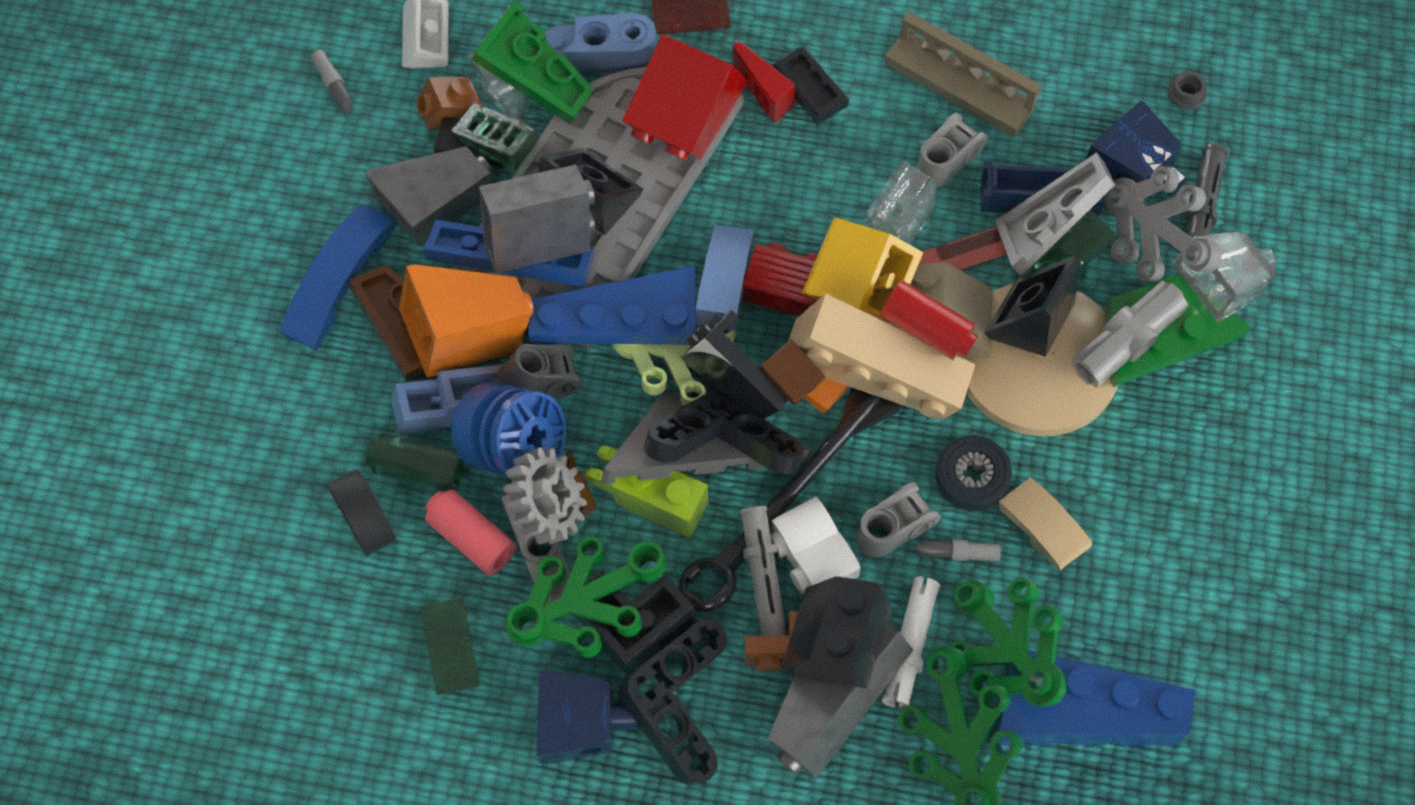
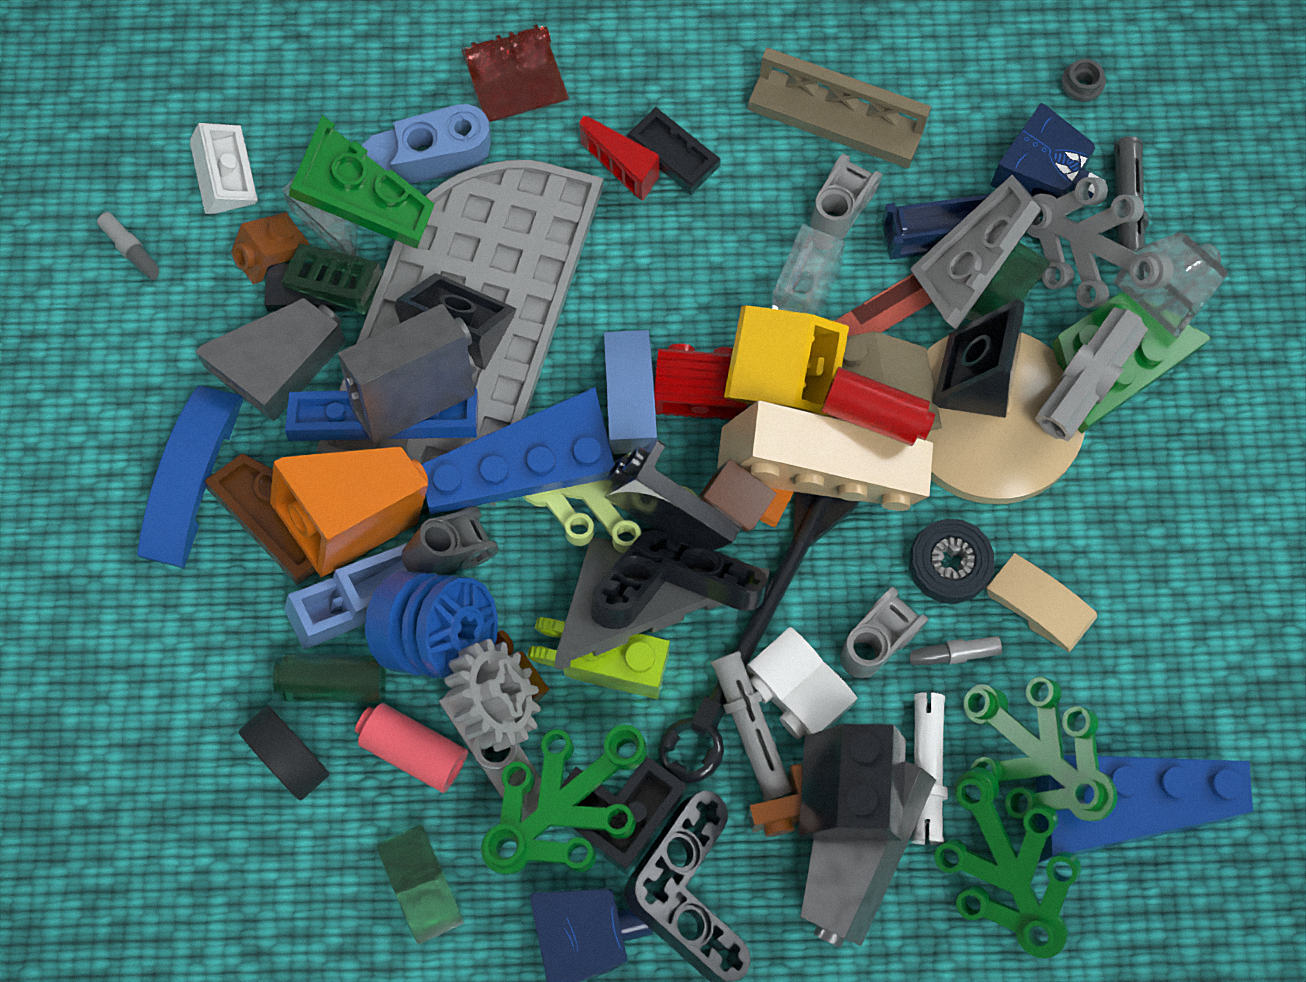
camera: 15 degrees left, 5 degrees up
red slope [622,34,748,161] -> none

